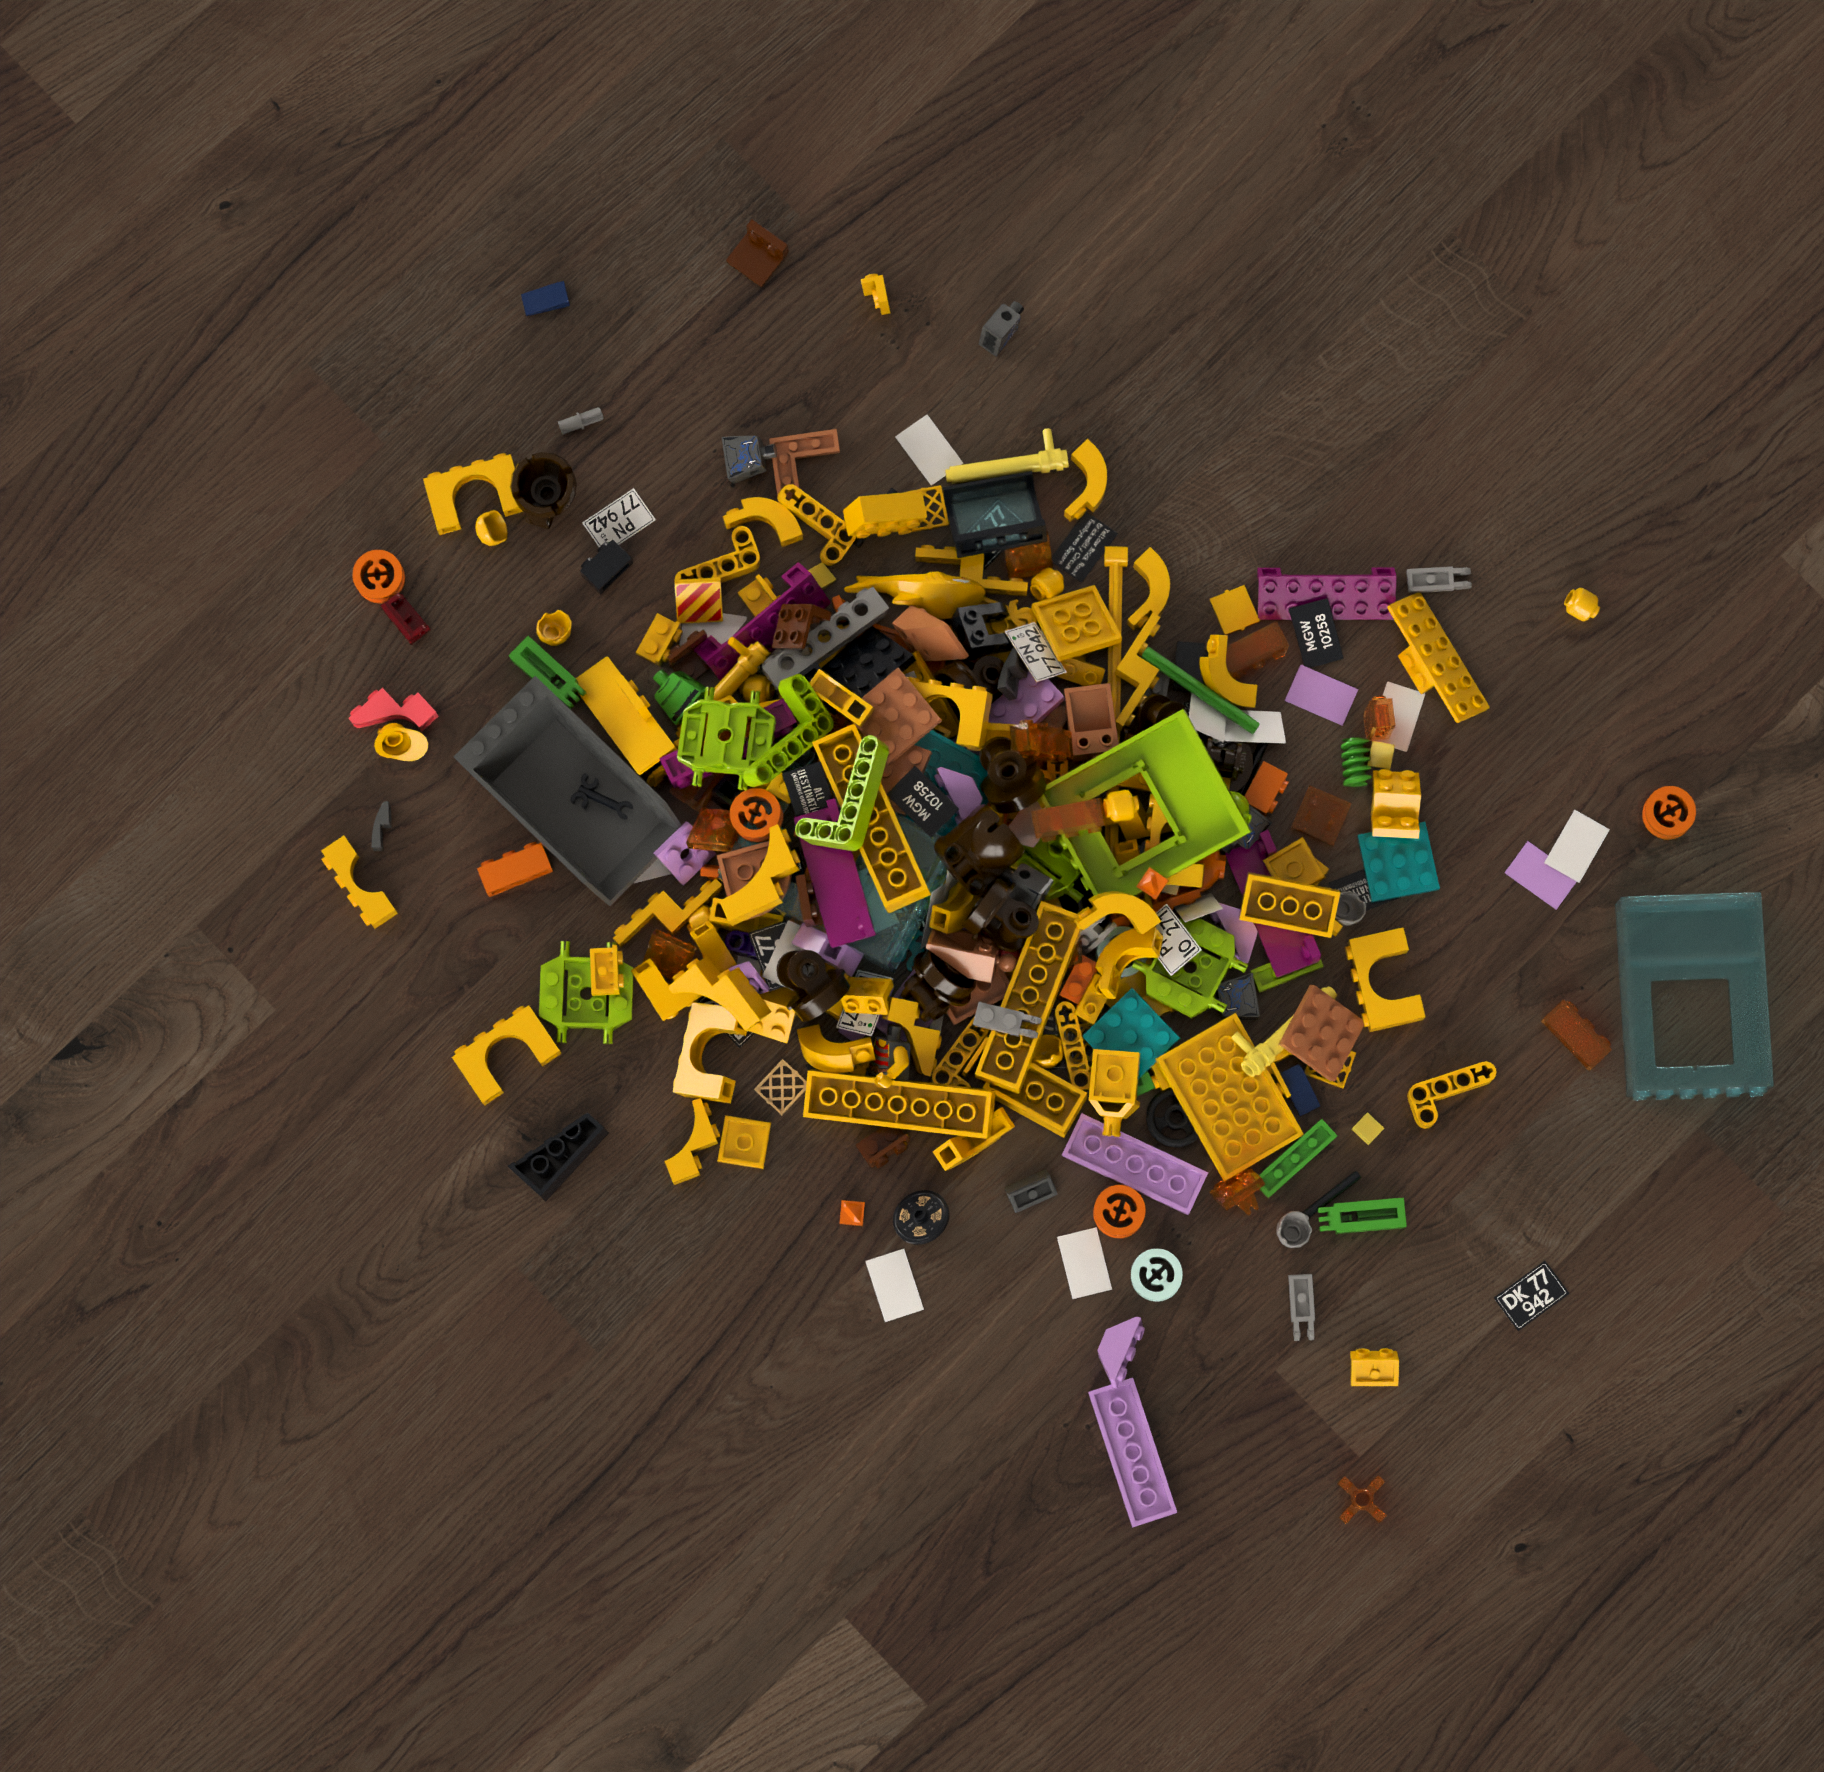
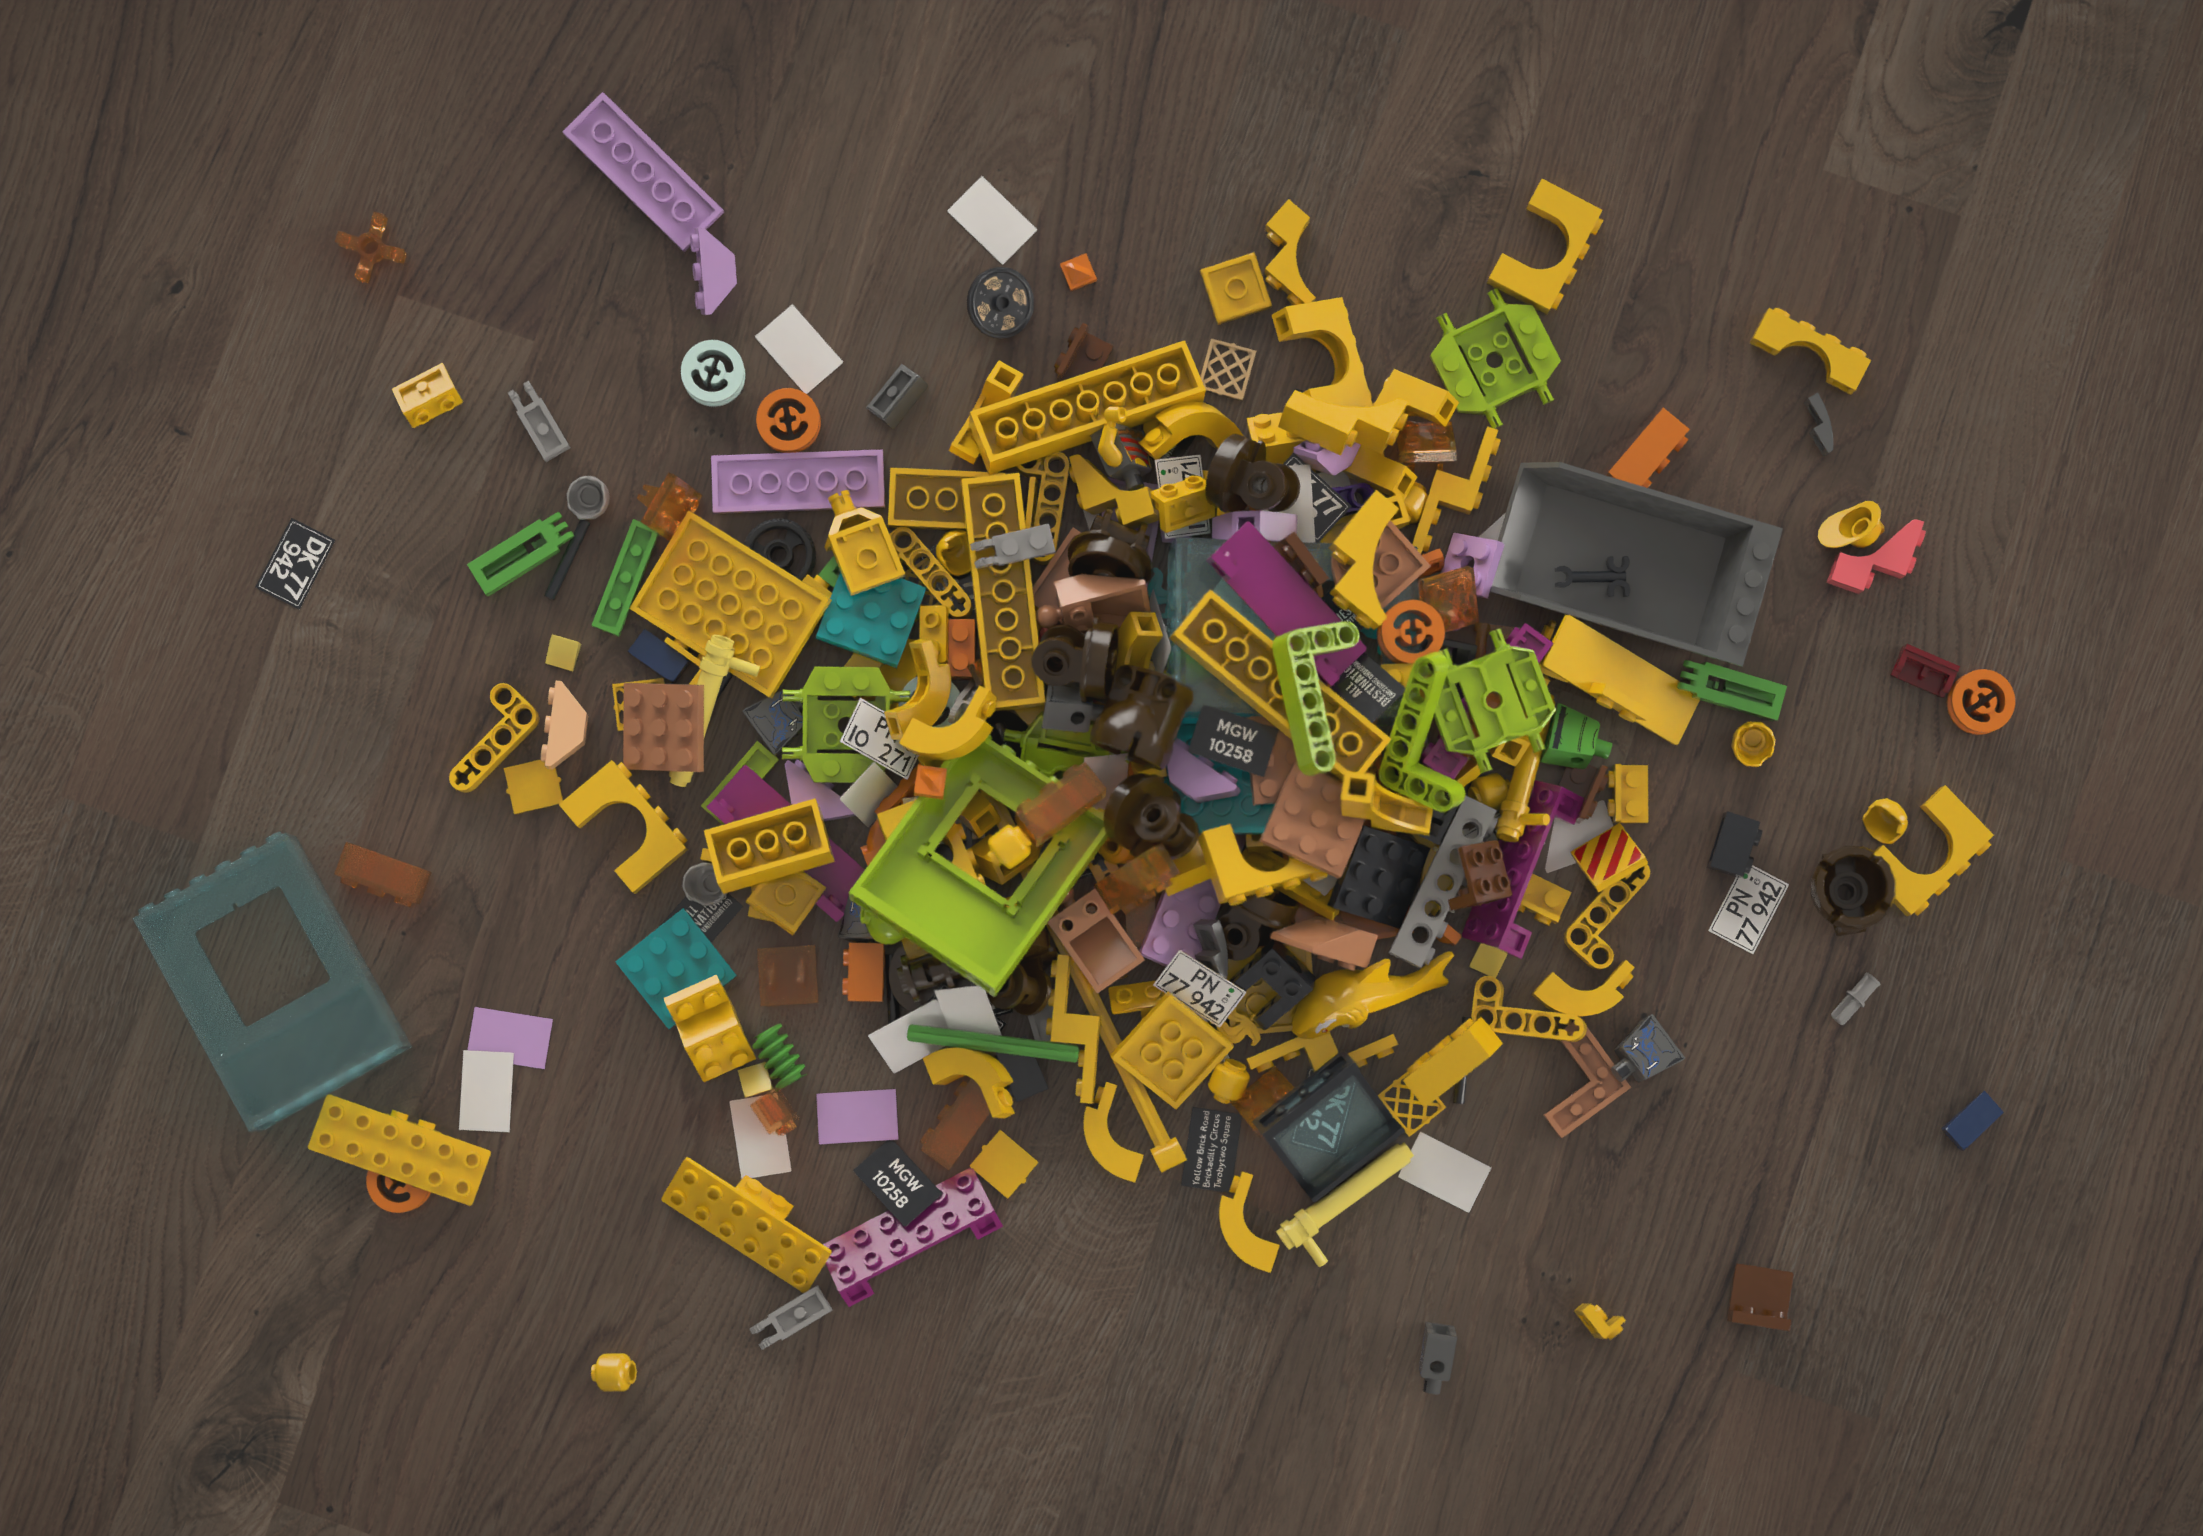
camera: 150 degrees right, 5 degrees up
black wedge [508,1112,609,1202] -> none
yellow bracket [590,945,624,996] -> none
none -> yellow bracket [308,1094,491,1206]
none -> yellow piece [504,759,563,814]
none -> light nougat slope [541,681,588,770]

